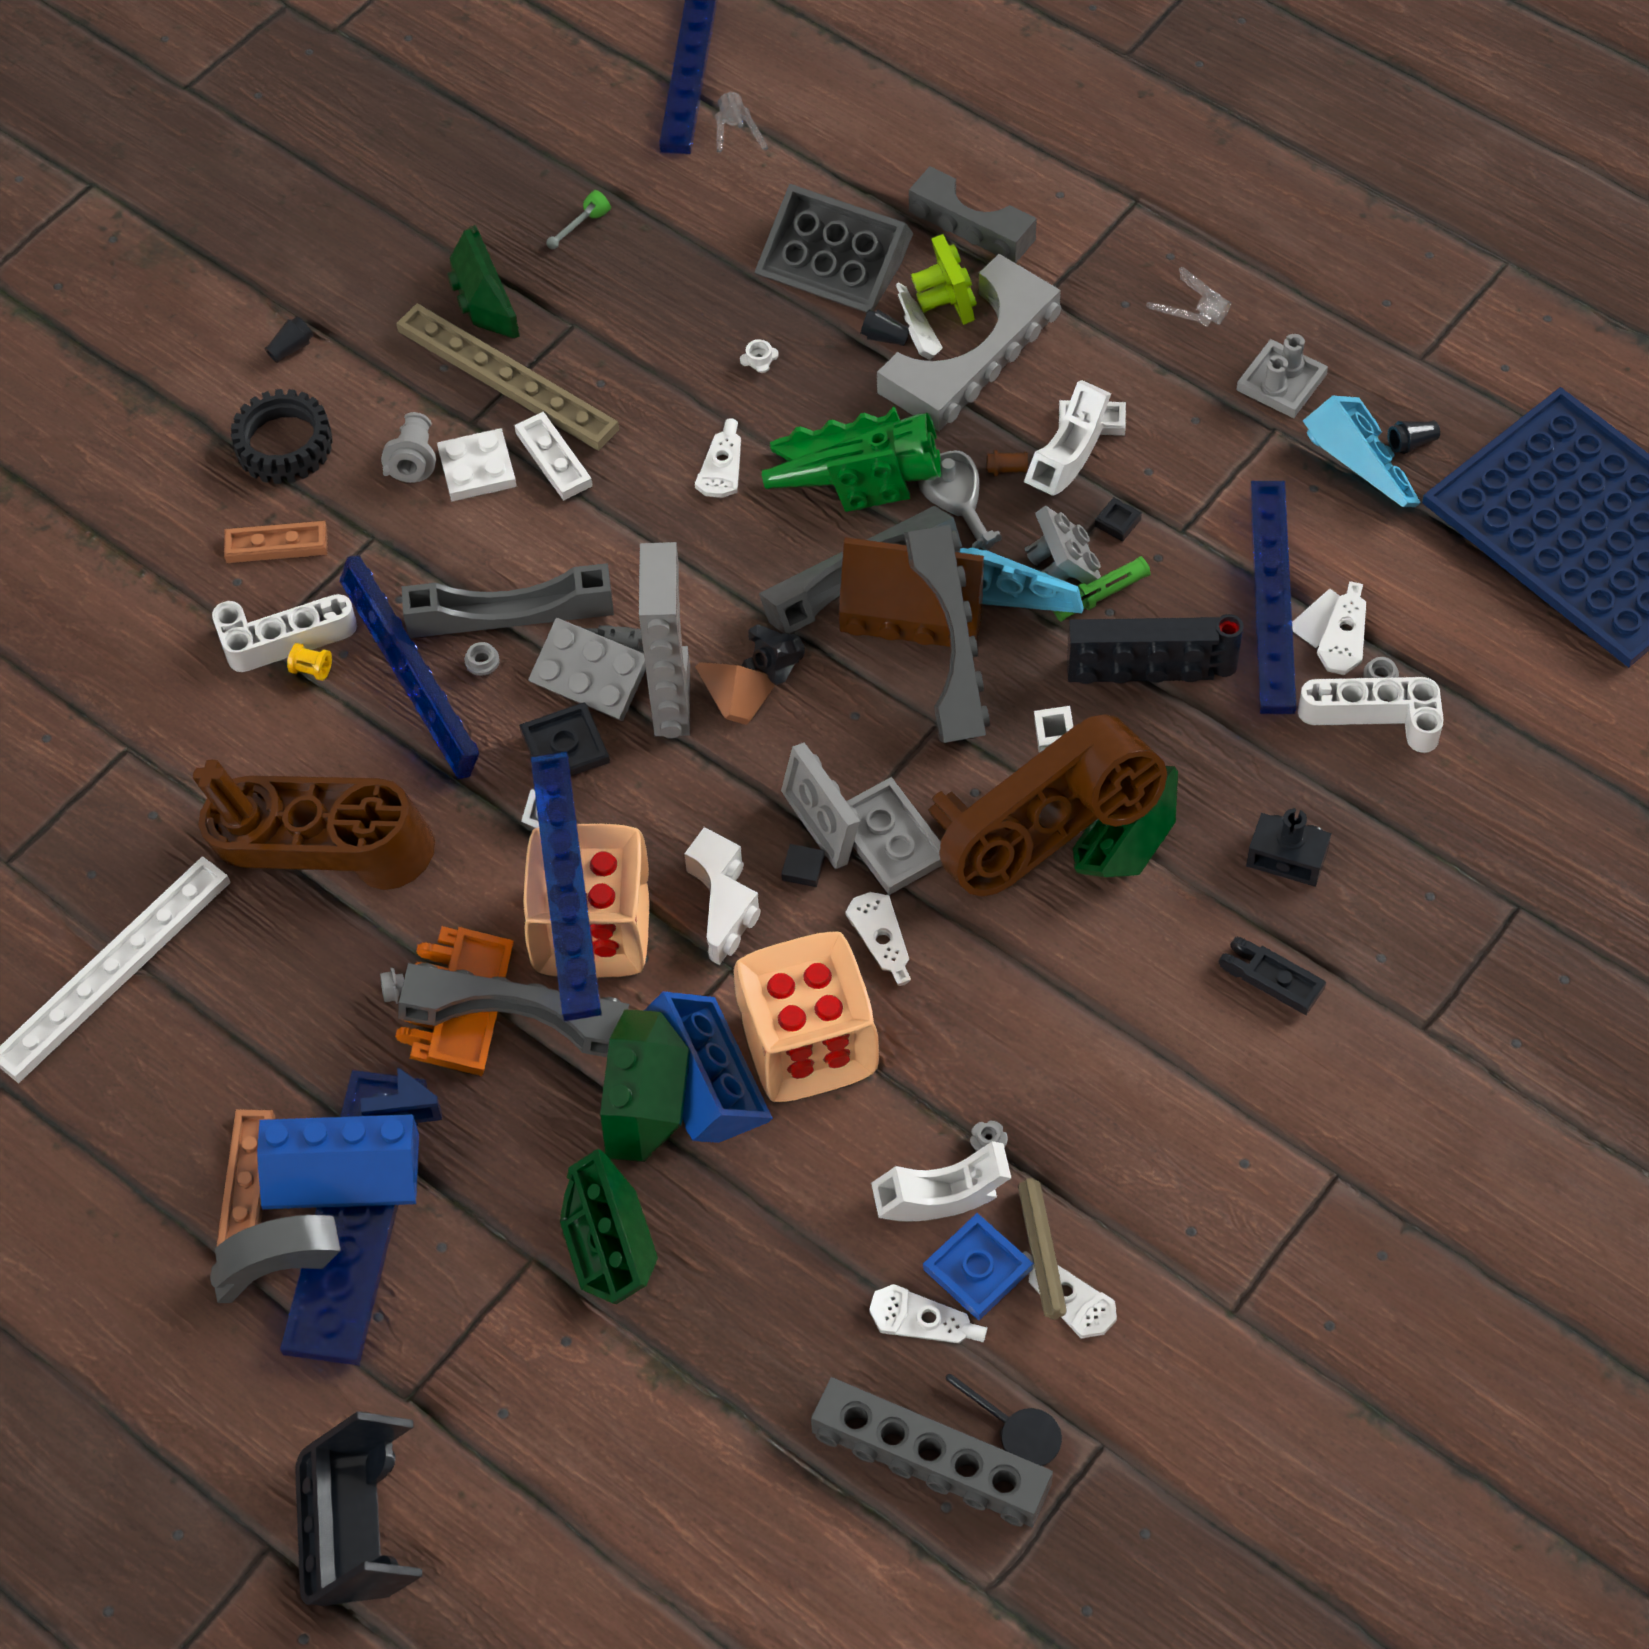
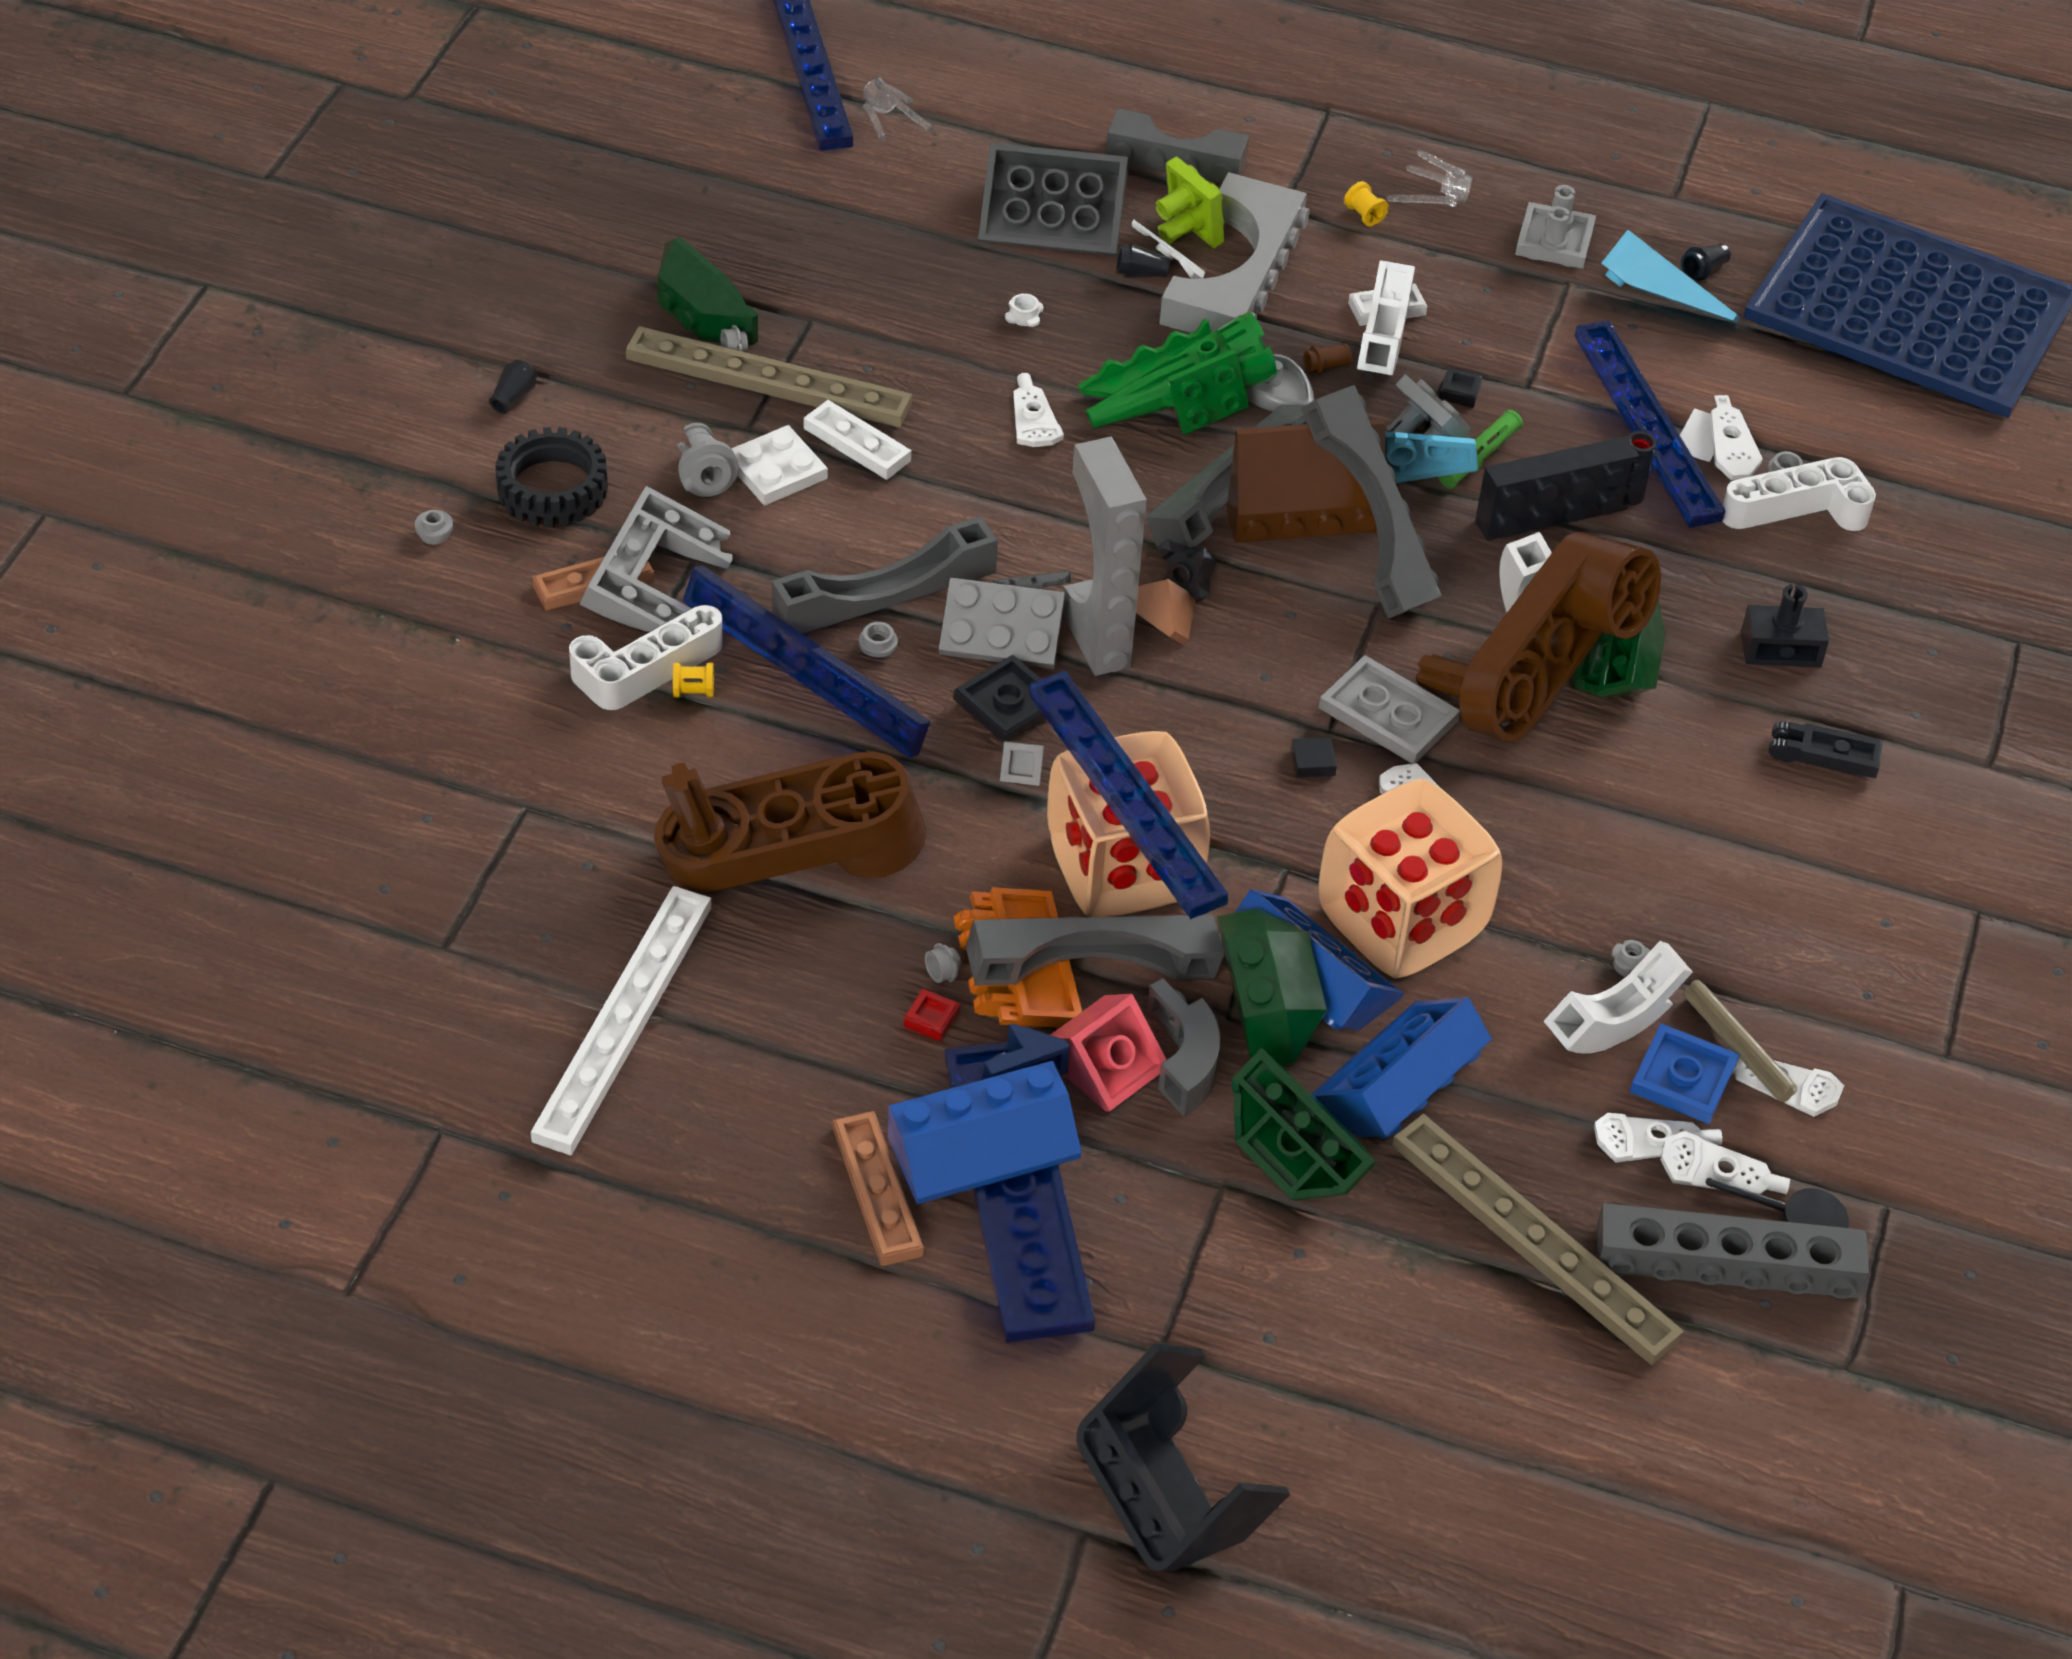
camera: 25 degrees left, 10 degrees down
dark grey arch [210,1215,341,1303] -> none
hinge [546,190,611,249] -> none
white arch [684,827,761,965] -> none
light grey plate [781,742,860,869] -> none
none -> light grey plate [415,510,453,545]
none -> light grey wedge [579,486,733,632]
none -> light grey plate [720,325,748,353]
none -> red tile [903,988,960,1042]
none -> coral slope [1050,994,1167,1111]
none -> dark grey arch [1147,978,1220,1117]
none -> blue slope [1312,997,1492,1139]
none -> yellow bush [1344,181,1389,227]
none -> dark tan plate [1392,1114,1684,1366]
none -> white piece [1660,1131,1790,1195]

